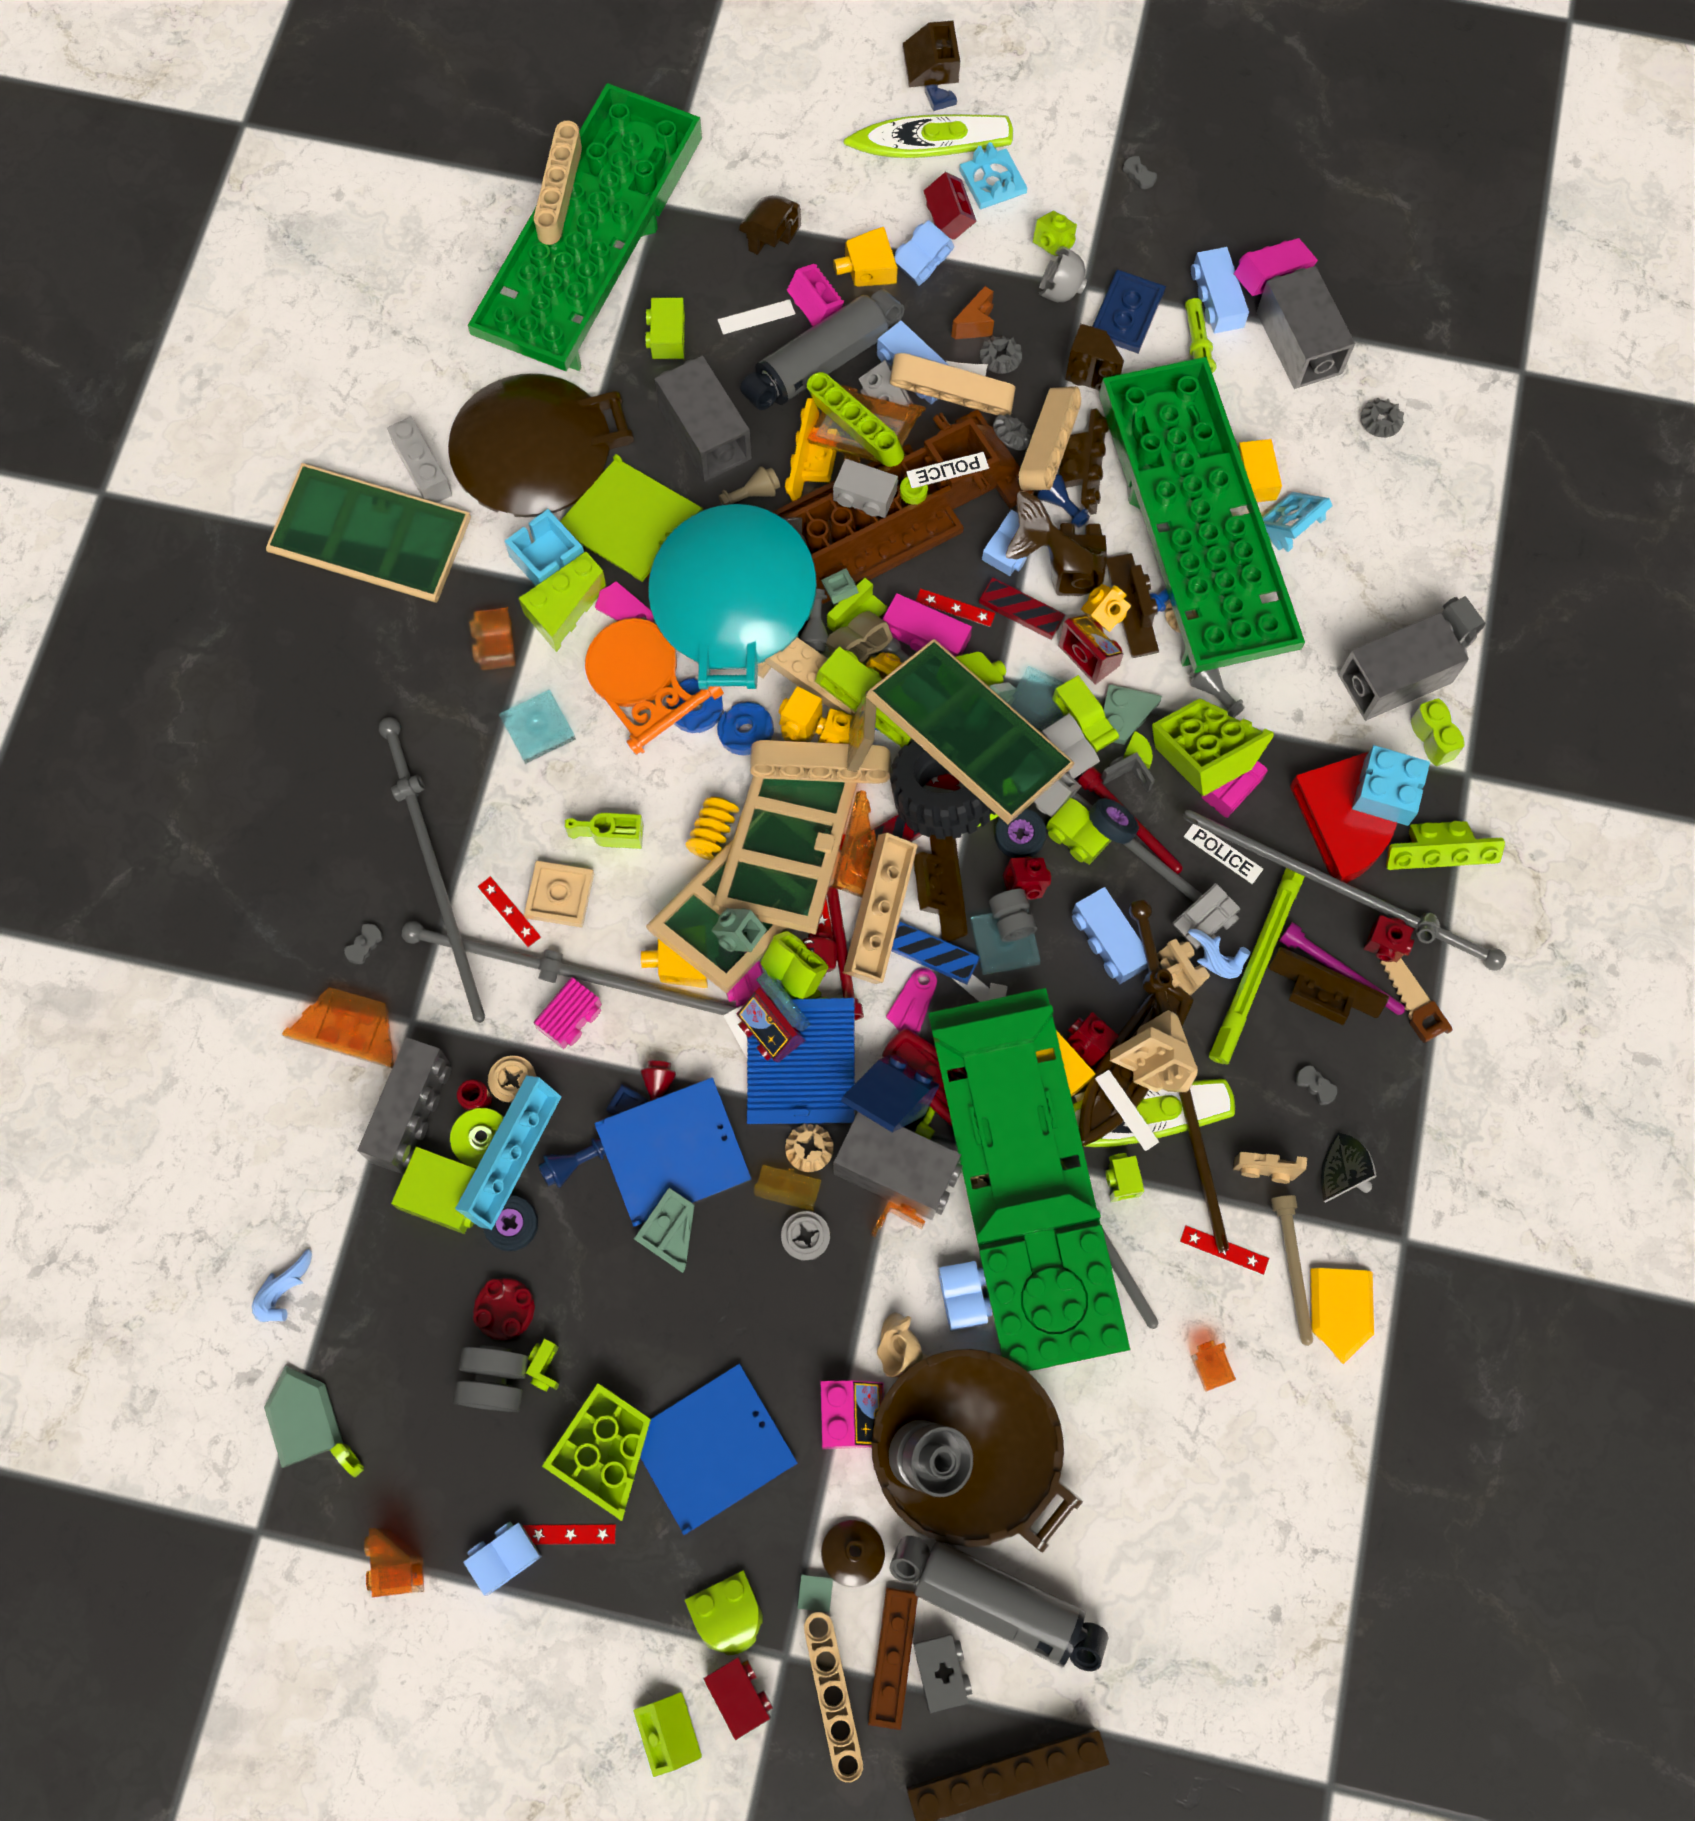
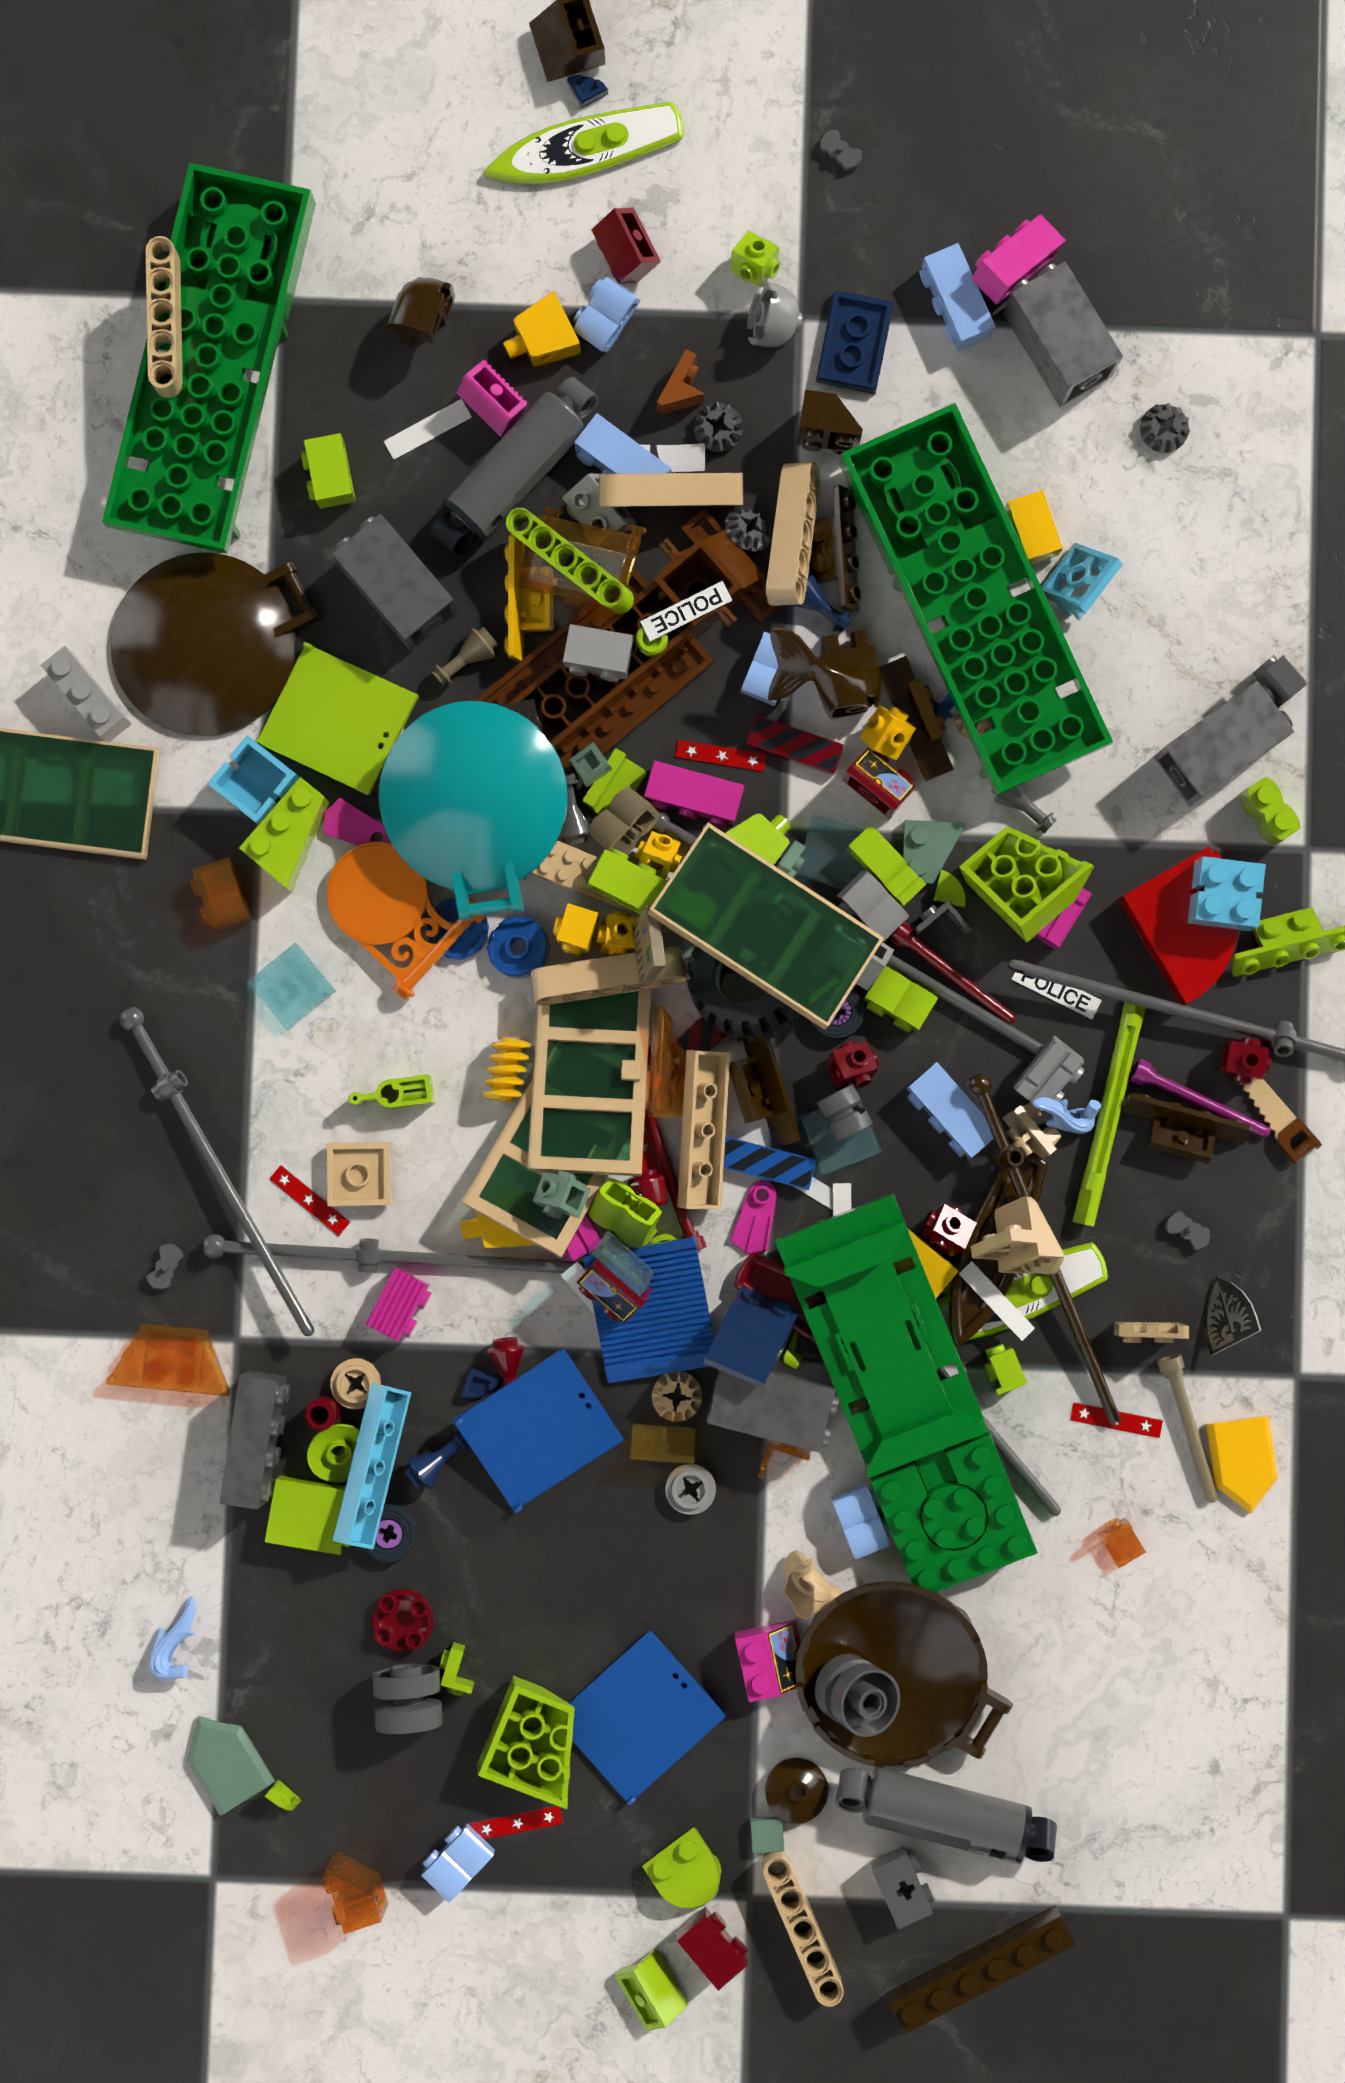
camera: 10 degrees left, 15 degrees up
sand green wing [634,1187,695,1273] -> none
reddish brown tile [868,1587,918,1730] -> none
medium azure piece [959,142,1027,210] -> none
black bush [1089,798,1139,844] -> none
lime pin [1185,298,1217,373] -> none

